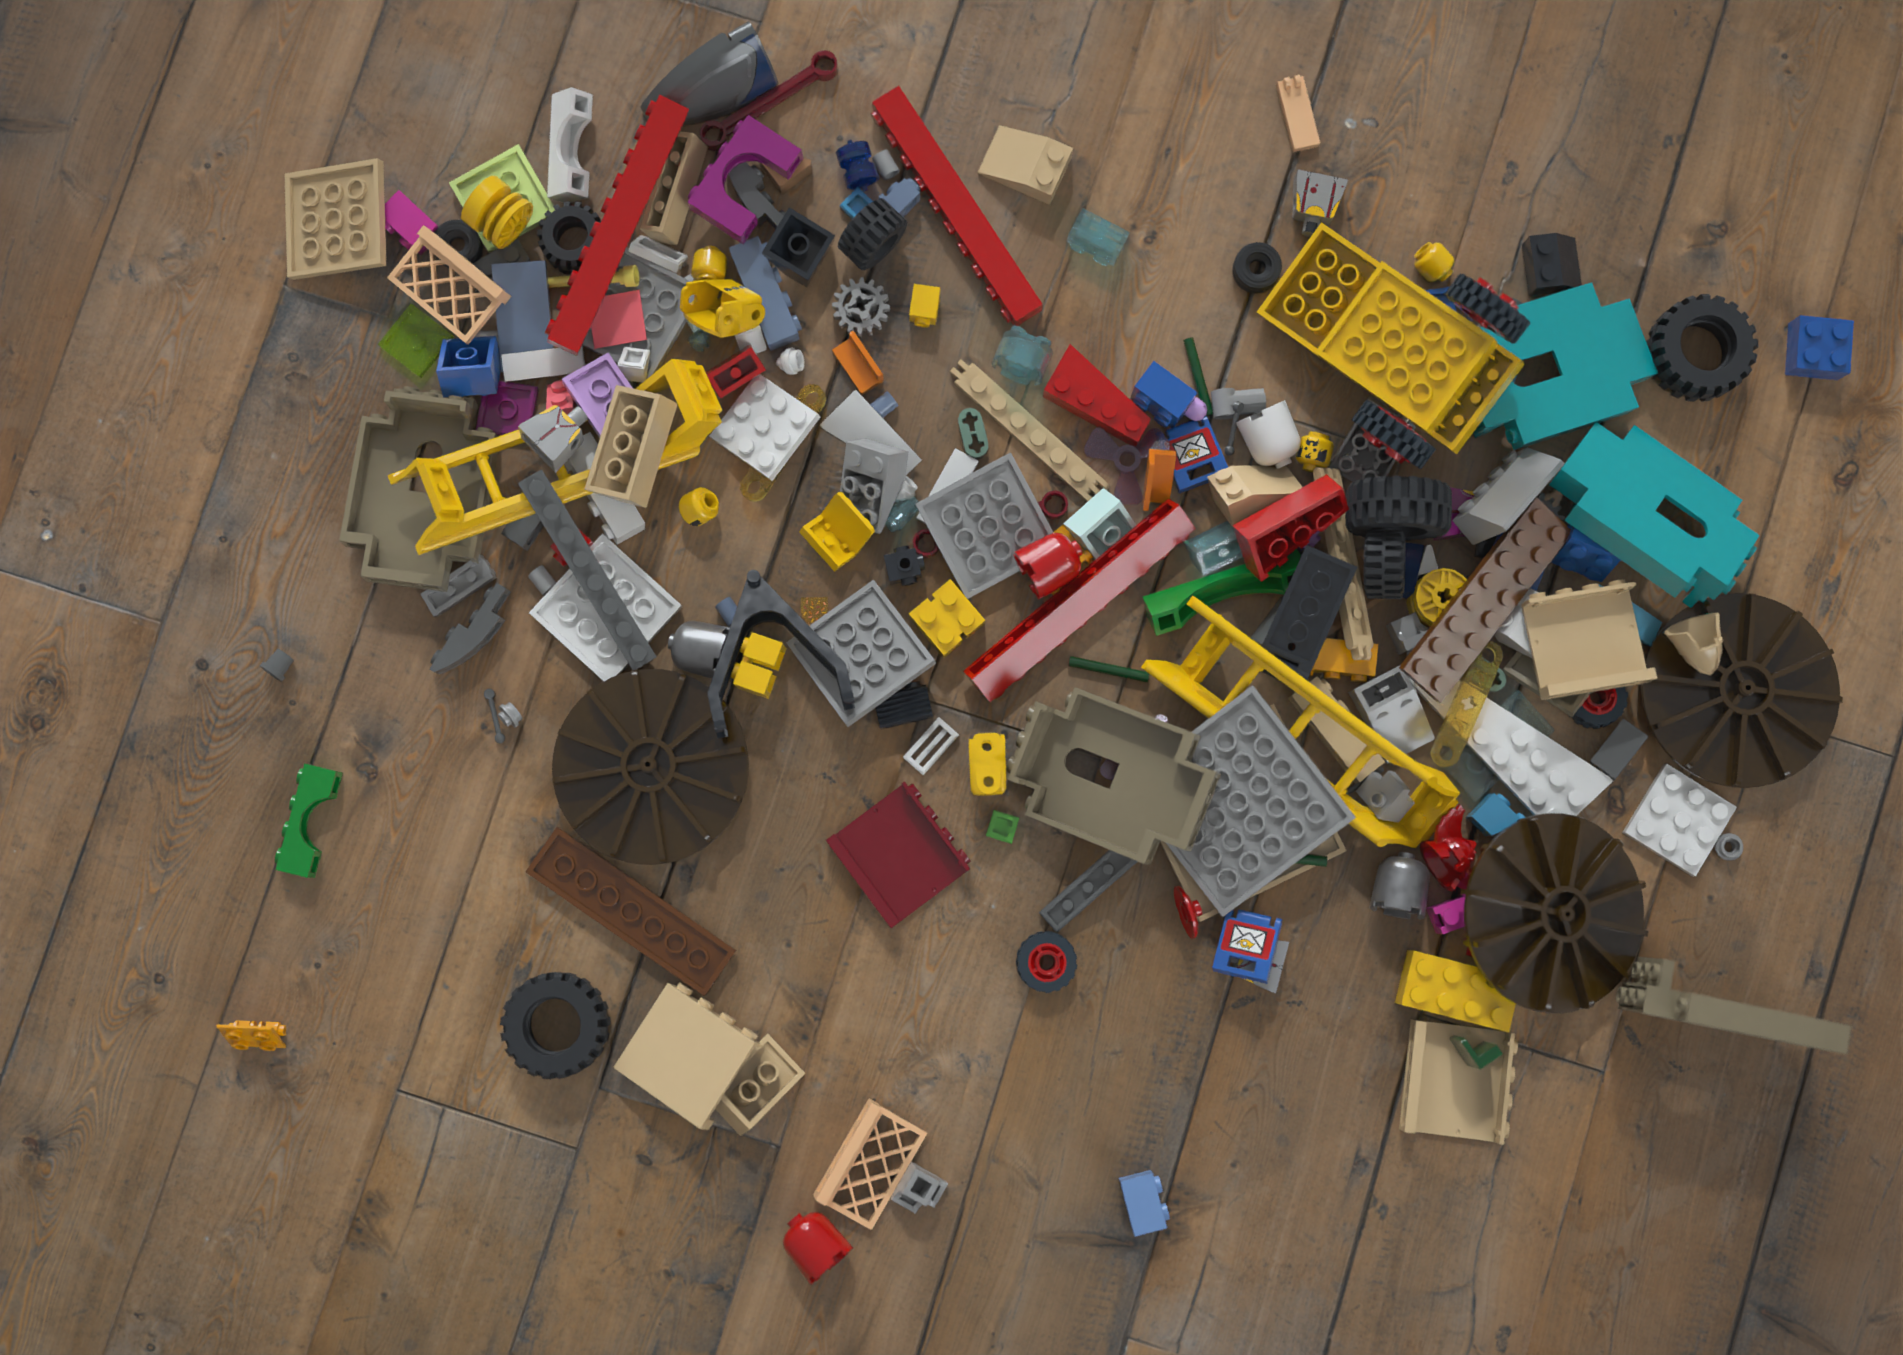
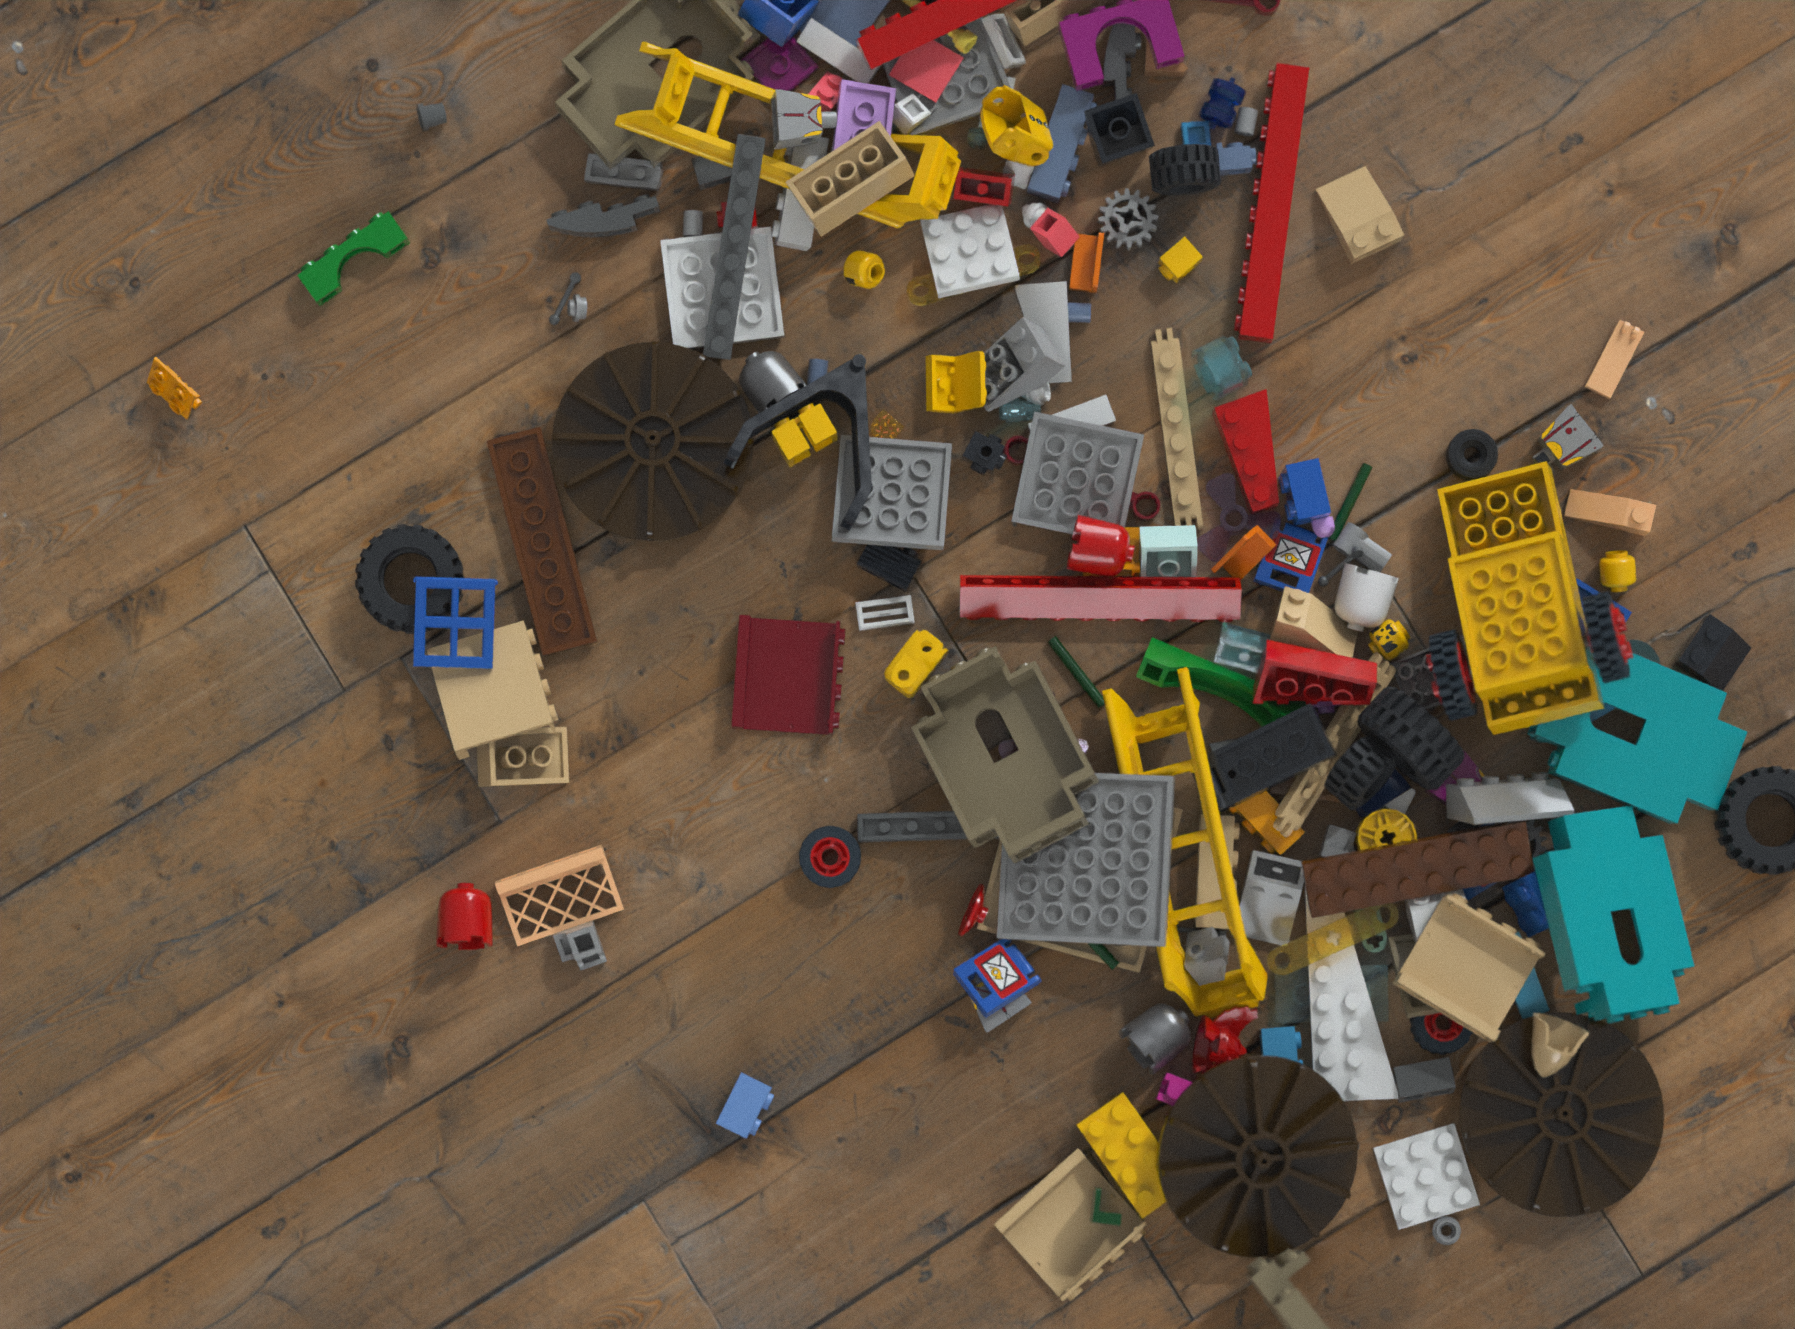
camera: 40 degrees right, 0 degrees up
yellow head [691,246,727,281] -> none
yellow piece [909,579,985,658] -> none
sand green beam [958,408,988,460] -> none
bright green tile [986,810,1019,844] -> none
clear light blue brick [1067,208,1130,266] -> none
none -> blue window [413,577,498,669]
none -> coral brick [1030,208,1080,257]
none -> light nougat slope [1564,489,1656,536]

